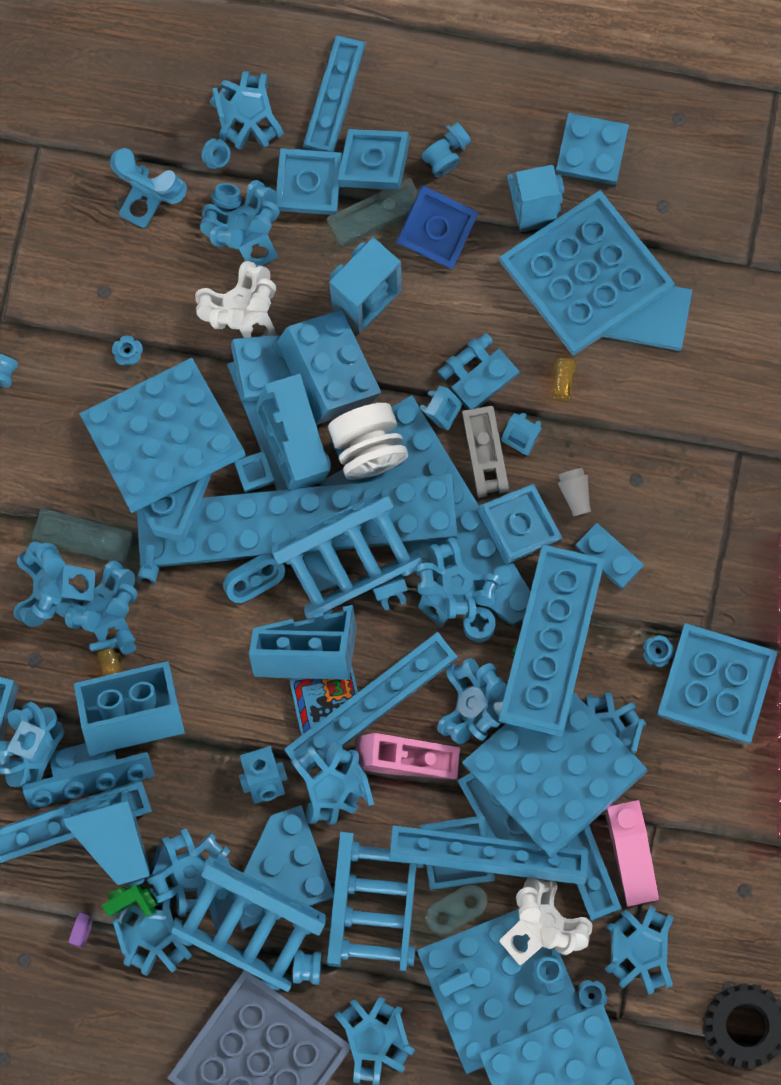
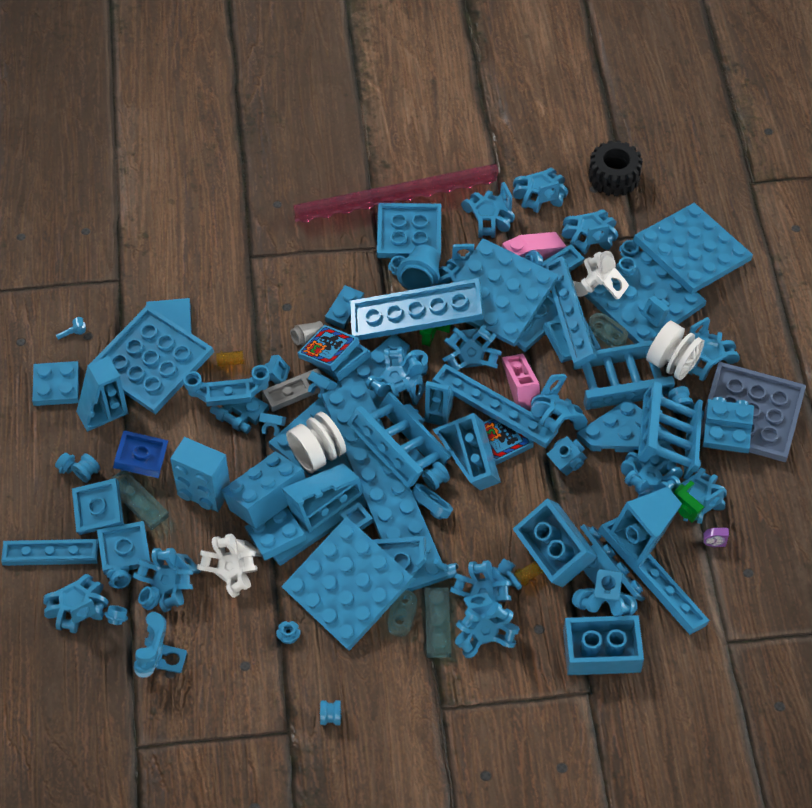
camera: 110 degrees left, 20 degrees down
none -> dark azure hand [56,317,86,340]
none -> dark azure plate [106,565,132,589]
none -> dark azure plate [183,365,270,407]
none -> tile [298,325,360,372]
none -> dark azure tile [308,371,338,399]
none -> clear light blue plate [388,590,417,637]
none -> dark azure piece [396,245,441,290]
none -> dark azure wheel [421,461,450,491]
none -> dark azure slope [425,381,454,426]
none -> dark azure piece [461,182,515,238]
none -> dark azure piece [513,168,568,213]
none -> dark azure plate [524,250,543,266]
none -> white wheel [646,320,705,380]
none -> dark azure plate [702,397,754,453]

